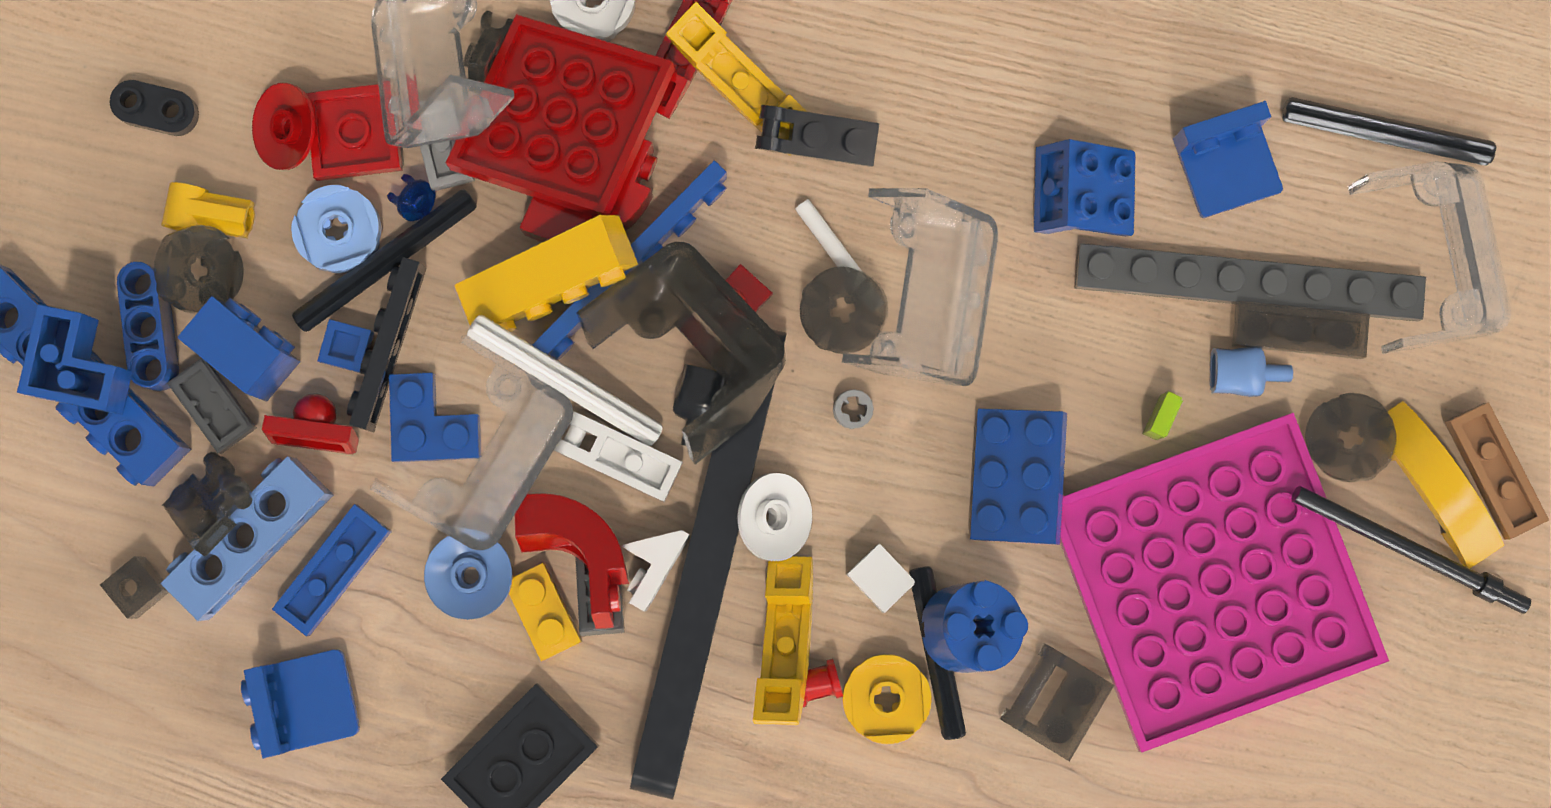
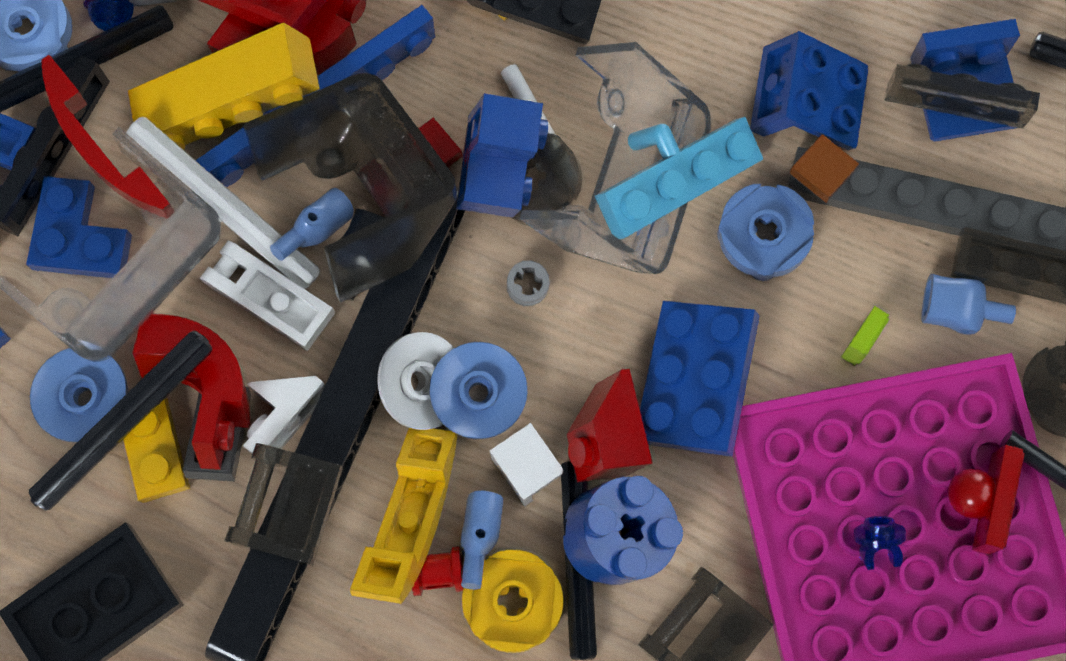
camera: 15 degrees right, 10 degrees down
none -> black axle [29,331,212,511]
none -> red slope [41,55,175,219]
none -> clear smoke plate [224,443,343,566]
none -> medium blue piece [270,188,354,261]
none -> medium blue dish [430,342,527,439]
none -> blue brick [456,93,548,218]
none -> medium blue piece [460,491,504,590]
none -> red slope [566,369,653,482]
none -> medium azure plate [594,117,763,240]
none -> medium blue plate [717,183,814,281]
none -> dark orange tile [790,134,859,203]
none -> clear blue plate [854,516,906,570]
none -> clear smoke plate [884,64,1040,129]
none -> red tile [948,445,1025,555]

